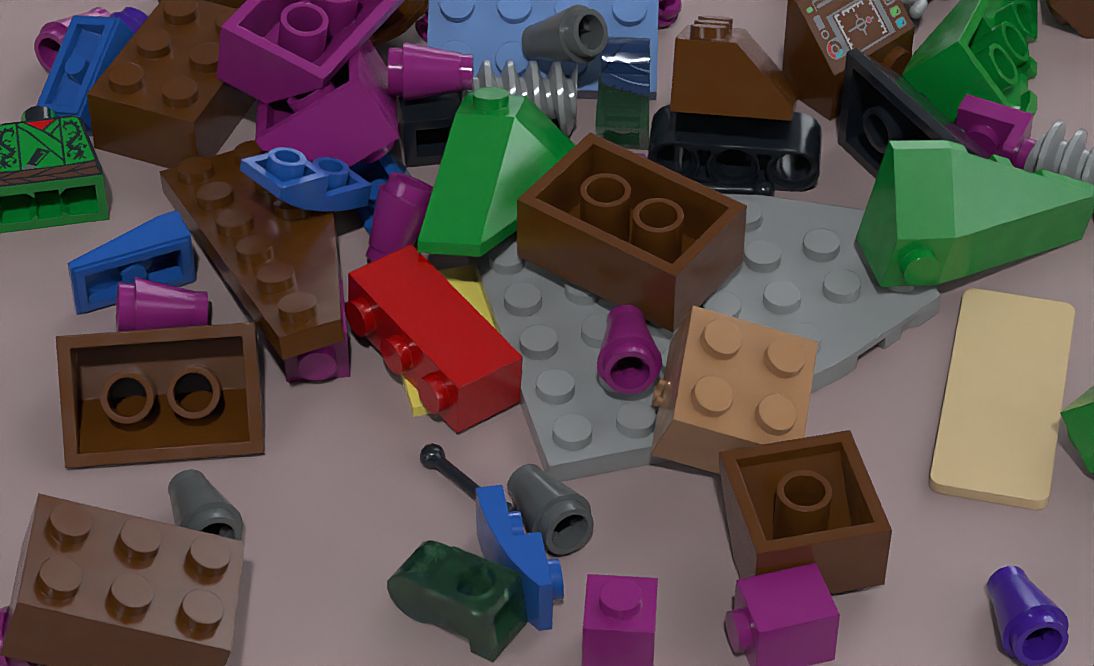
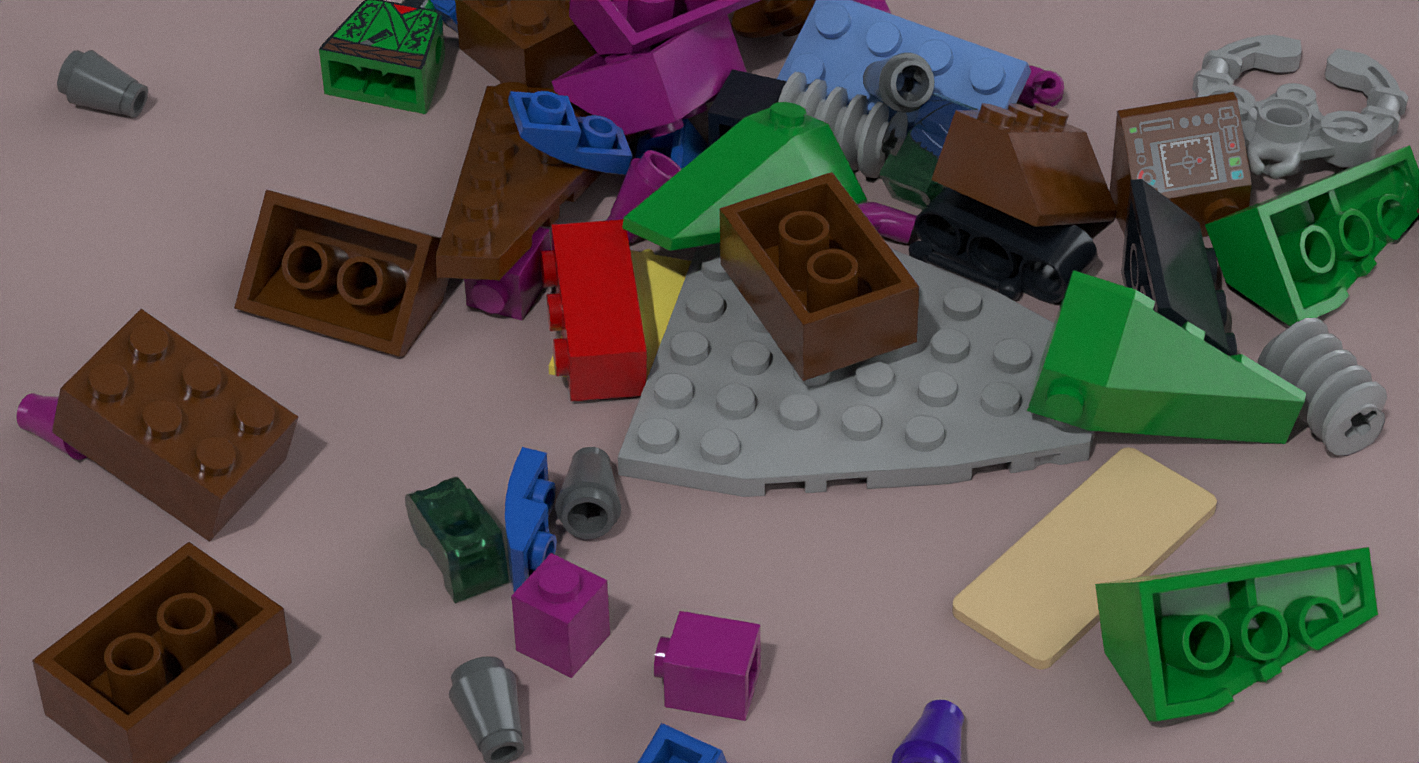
camera: 30 degrees right, 0 degrees up
blue slope [67,210,196,315] -> none
magenta cone [116,277,208,332] -> none
dark grey cone [168,469,243,540] -> none
magenta cone [388,42,473,102] -> none
black hinge [419,443,517,512] -> none
magenta cone [597,305,662,394] -> none
medium nougat brick [650,305,818,475] -> none
reddish brown slope [719,430,892,594] -> none
magenta bracket [956,94,1037,170] -> none

